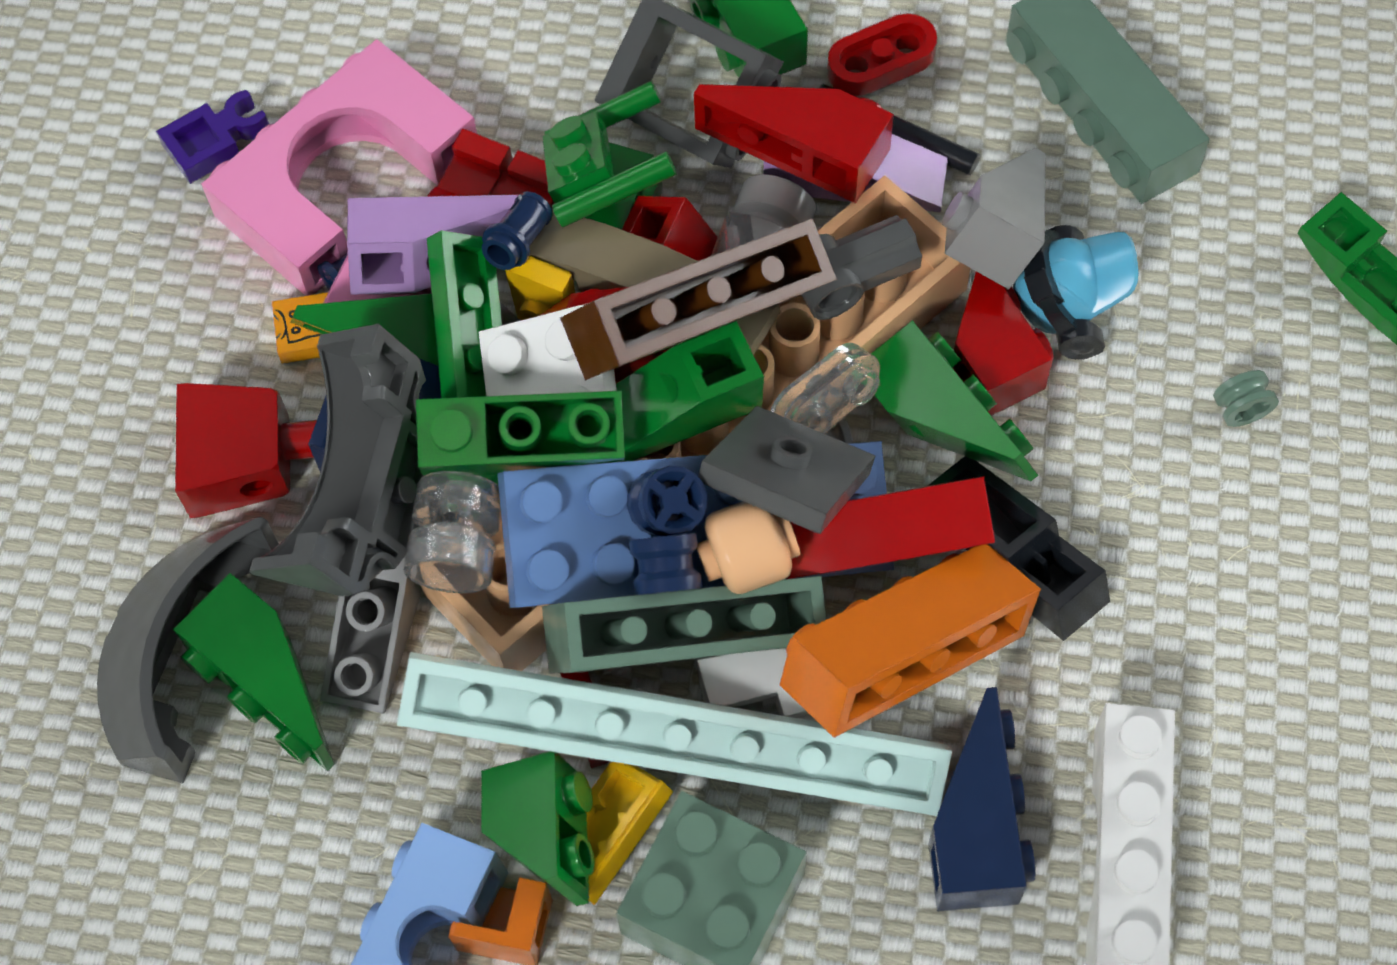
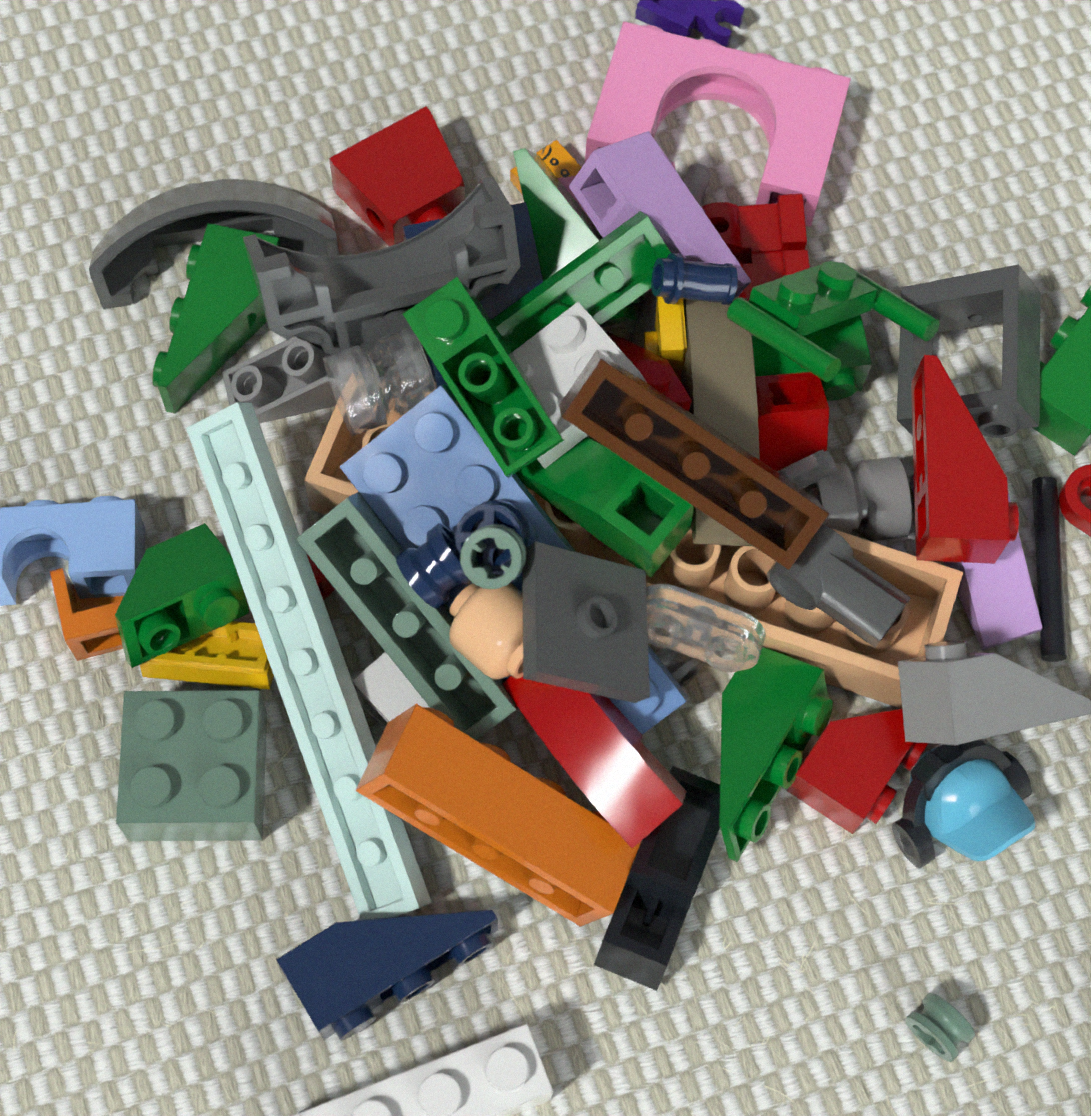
camera: 55 degrees right, 5 degrees up
none -> sand green bush [460,524,527,589]

